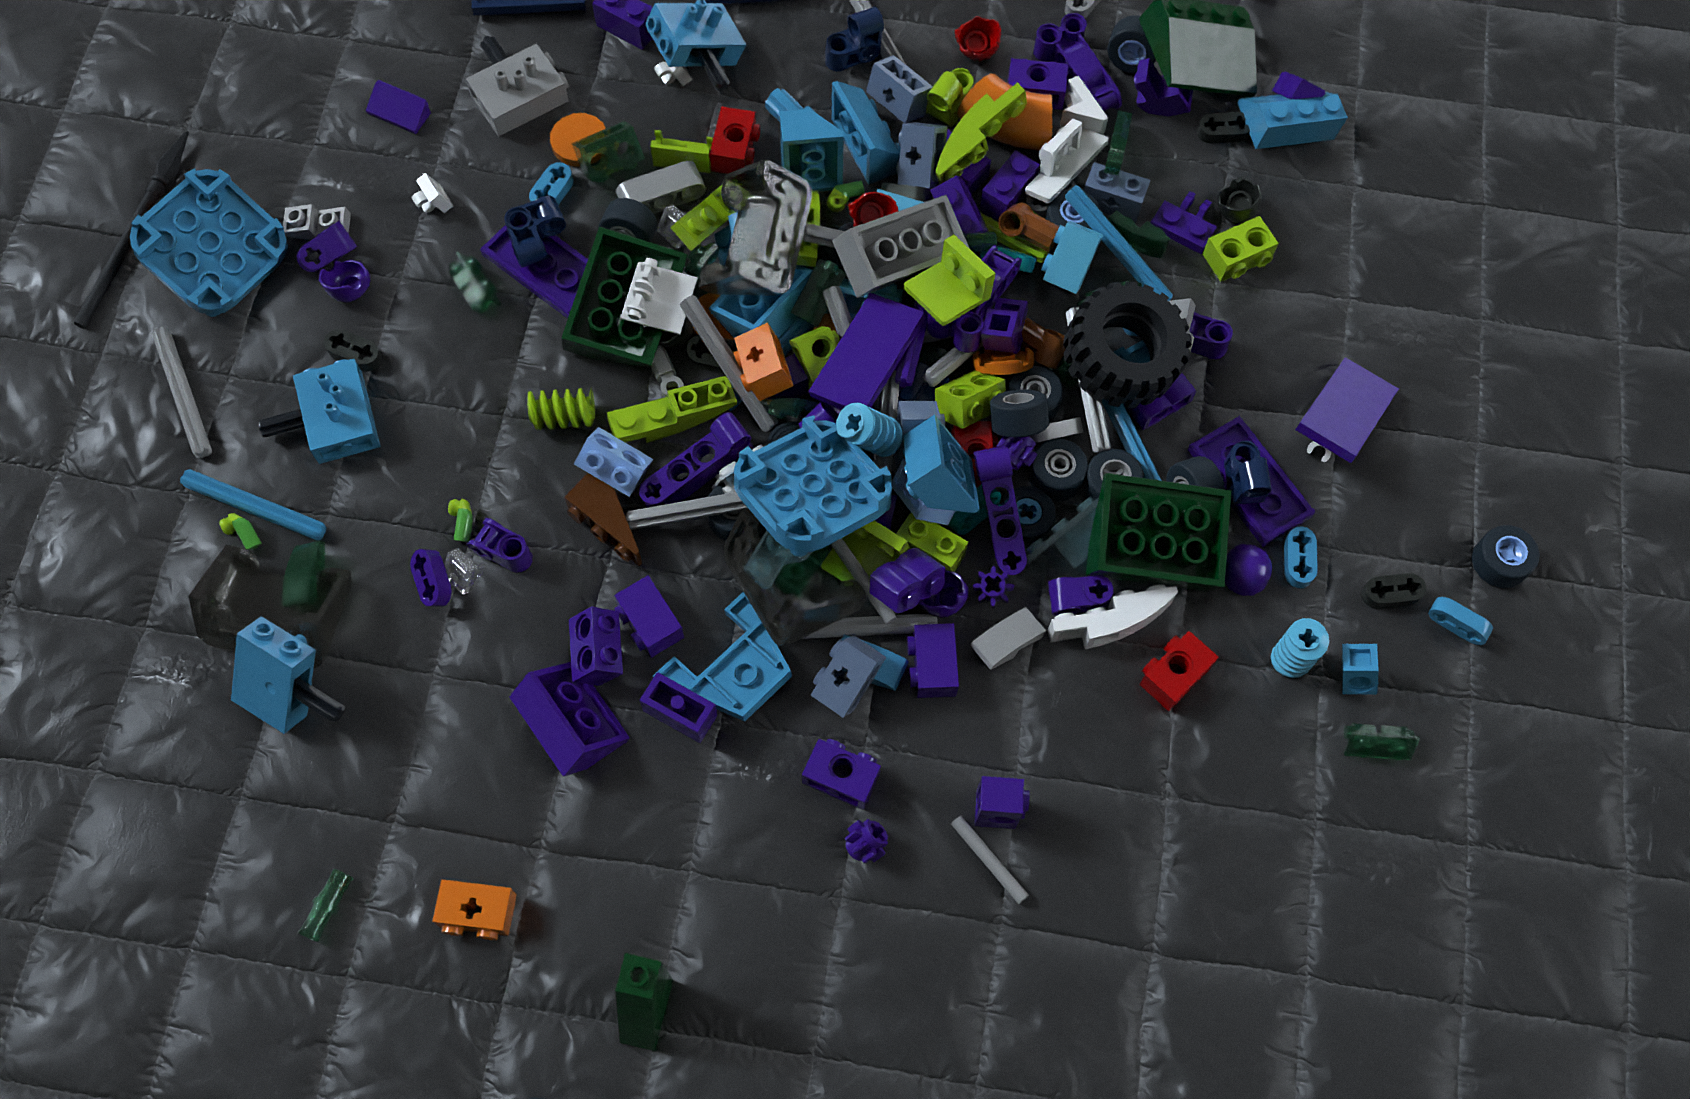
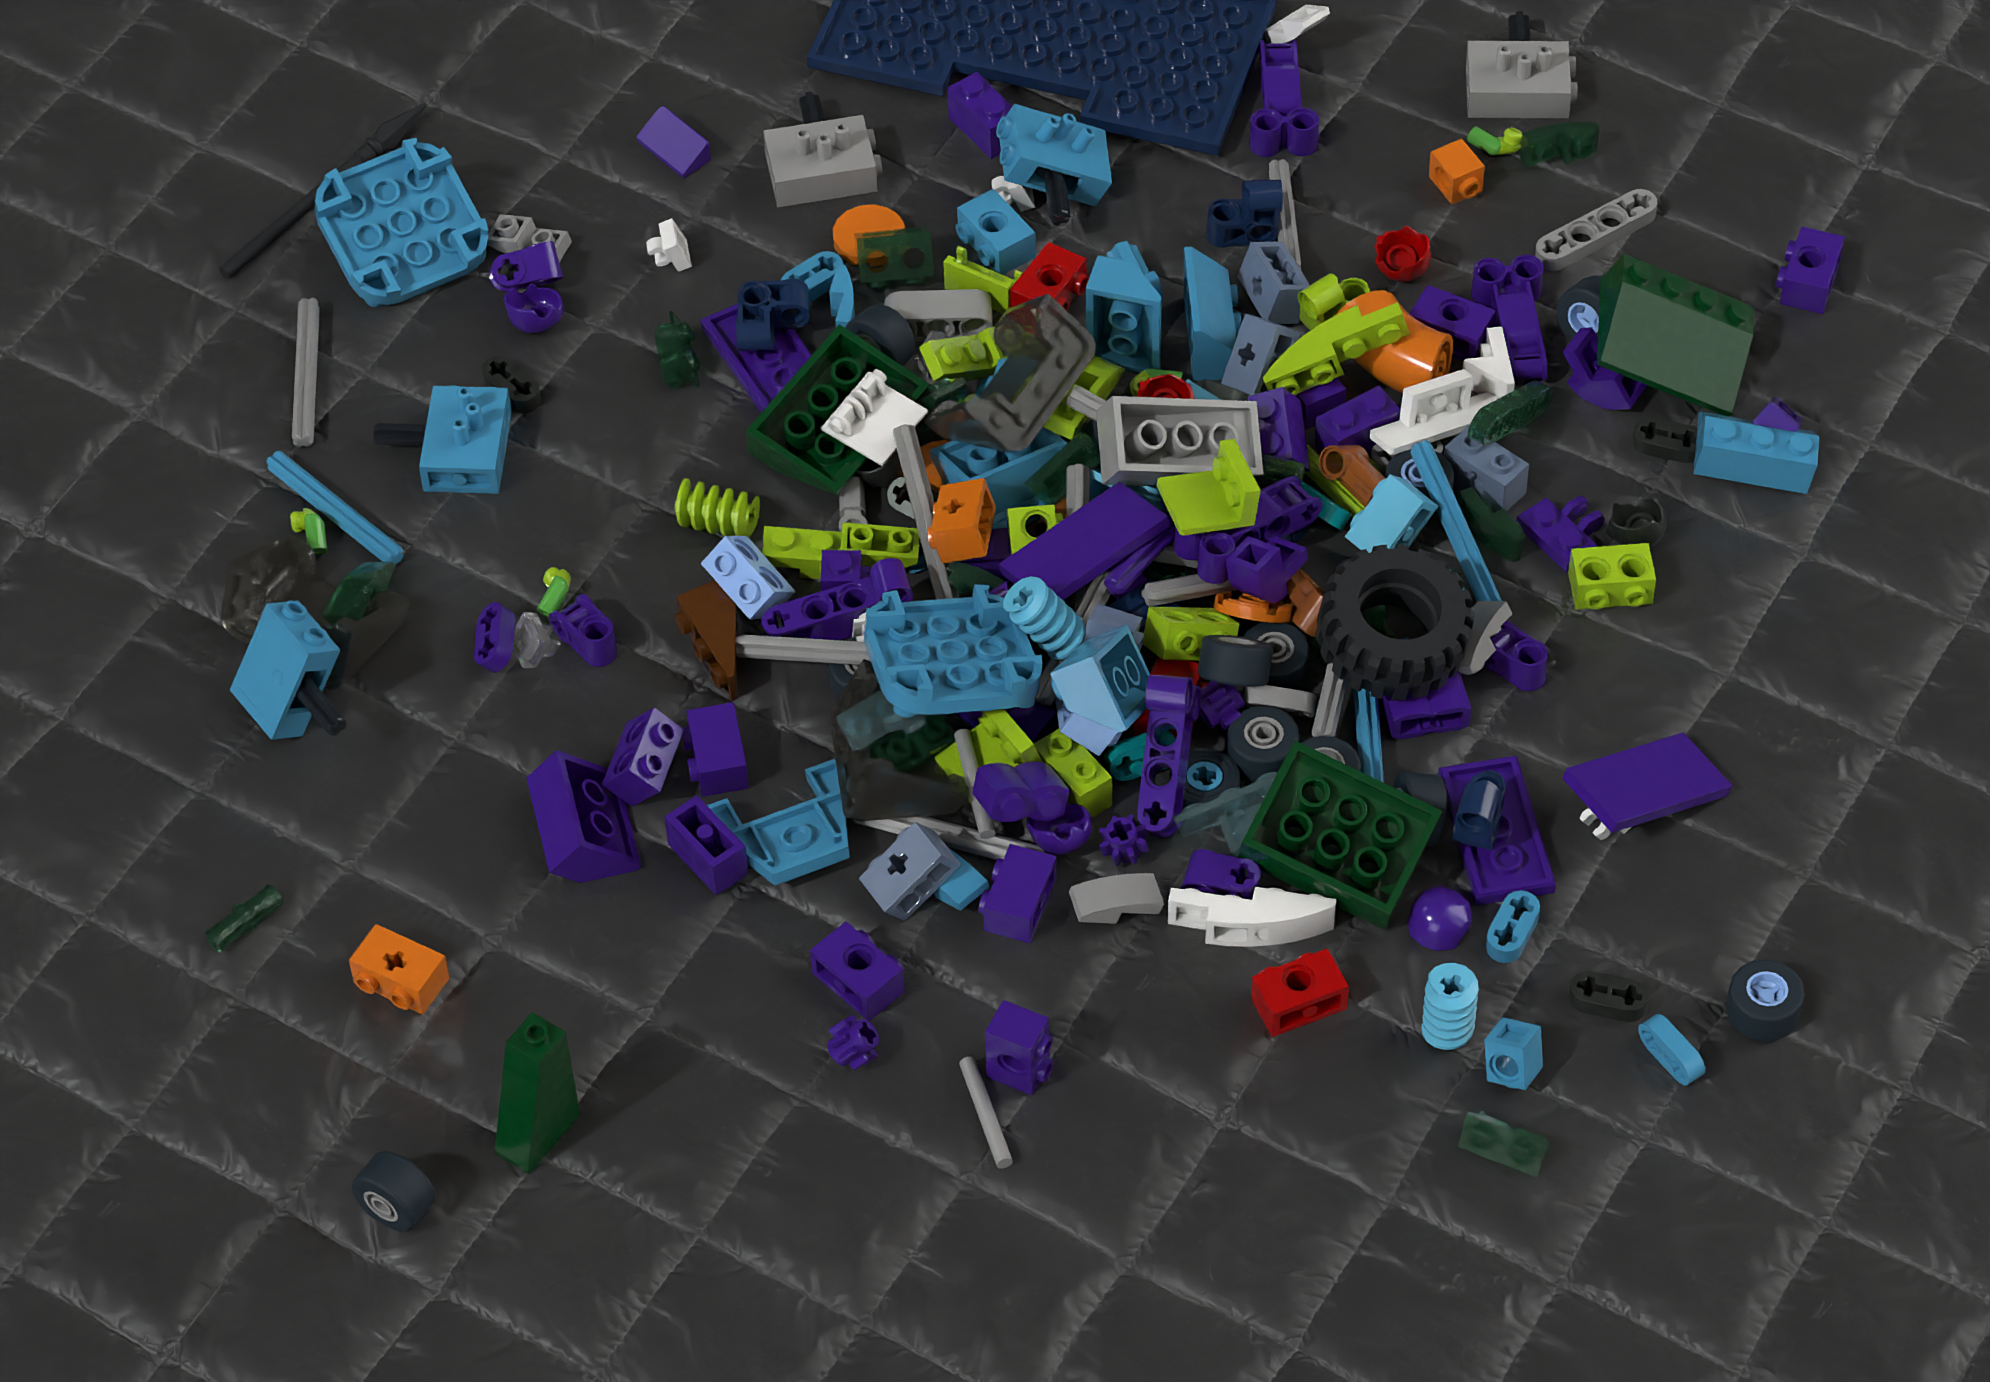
camera: 25 degrees right, 15 degrees down
none -> dark purple brick [820,550,870,591]
none -> dark azure slope [829,264,855,328]
none -> dark azure brick [956,188,1036,275]

